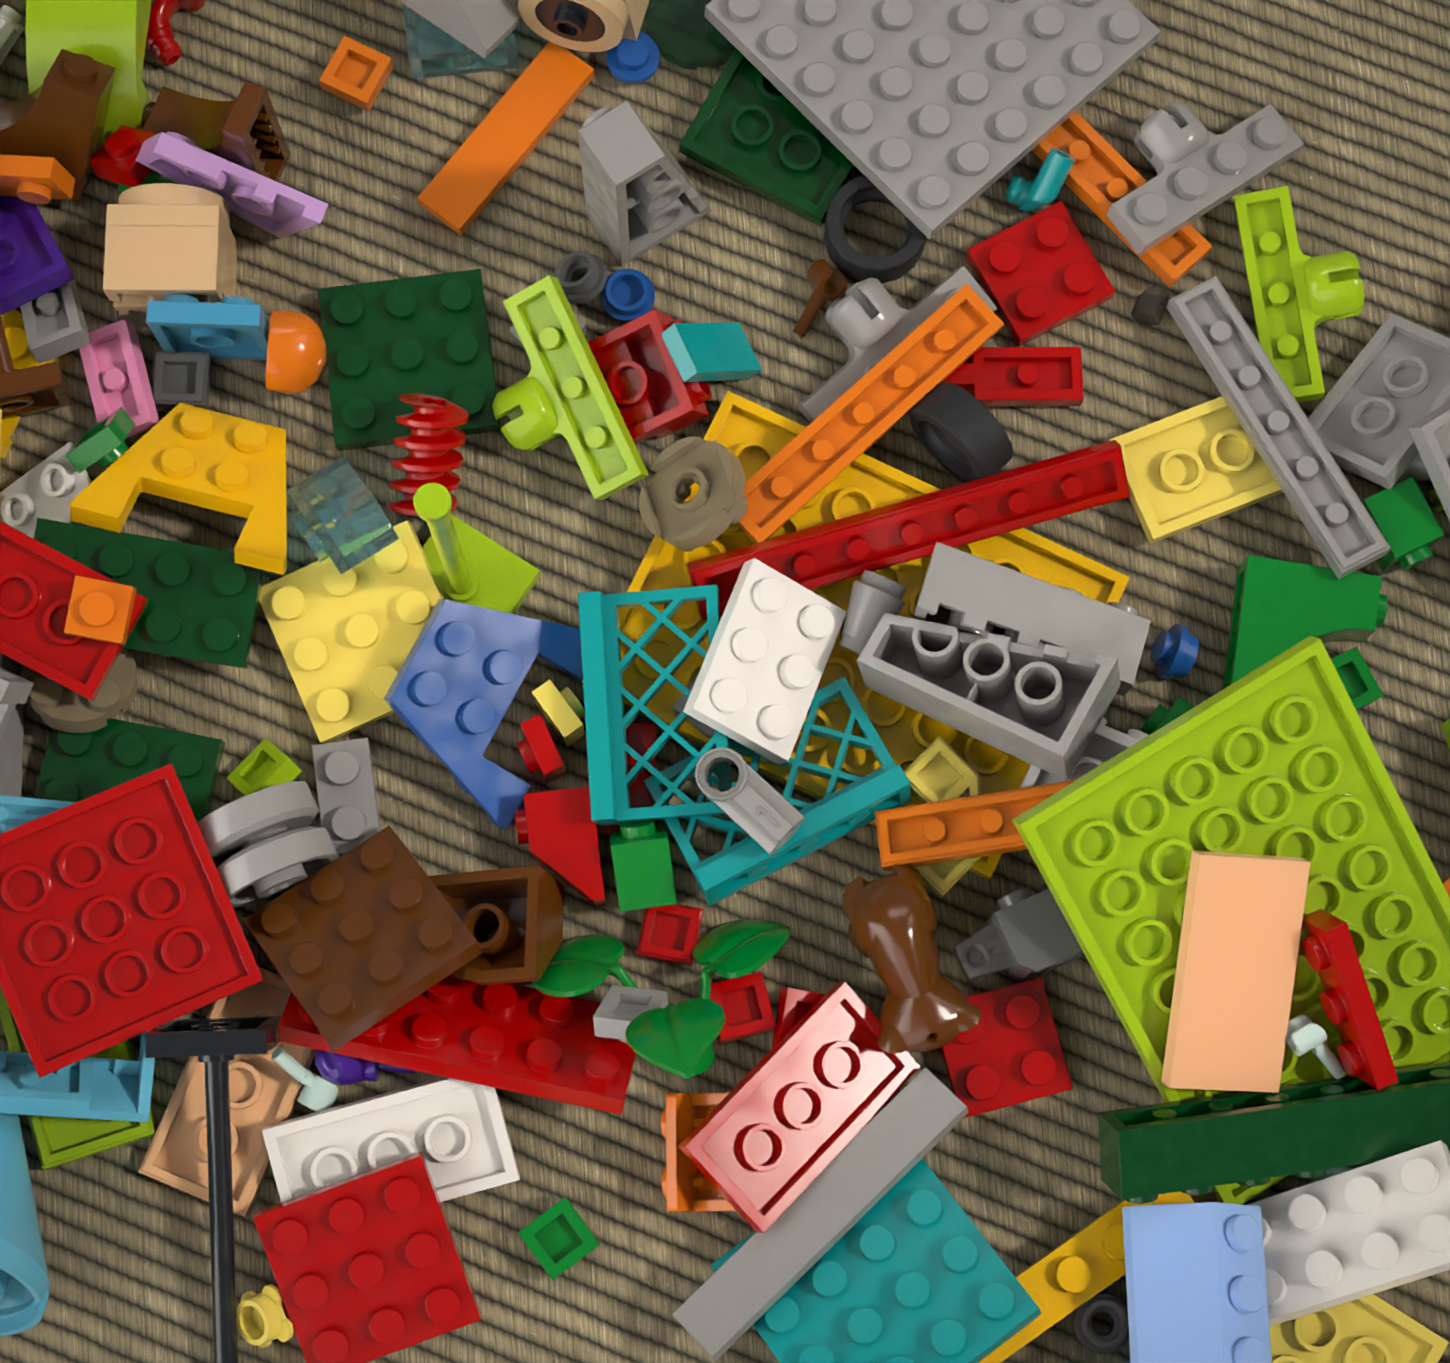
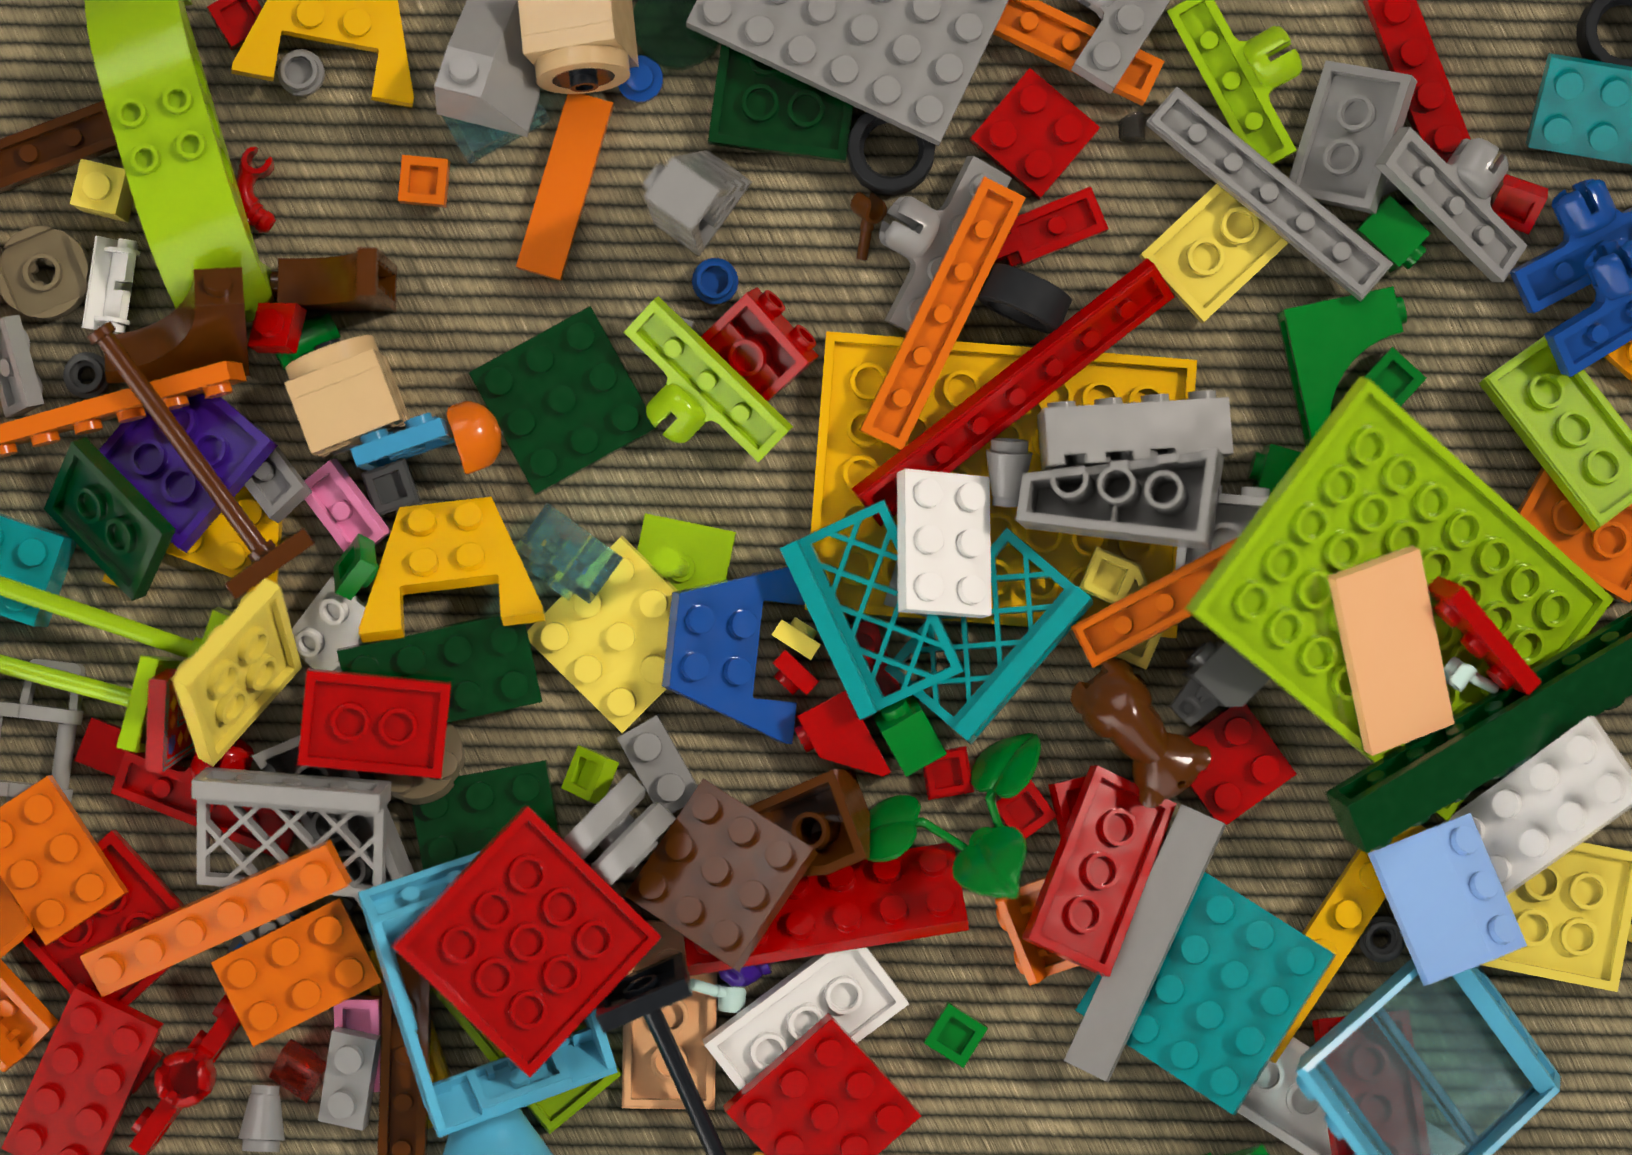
camera: 20 degrees left, 10 degrees up
orange plate [64,576,137,646] -> none
lavender wing [135,132,328,239] -> none
red piece [386,393,469,516] -> none
dark grey plate [555,251,608,304] -> none
light grey plate [593,985,668,1043] -> none
dark tan plate [639,436,748,552] -> none
teal tile [661,322,762,382] -> none
light grey piece [695,747,806,856] -> none
teal arm [1004,148,1075,212] -> none
blue plate [1150,624,1199,679] -> none

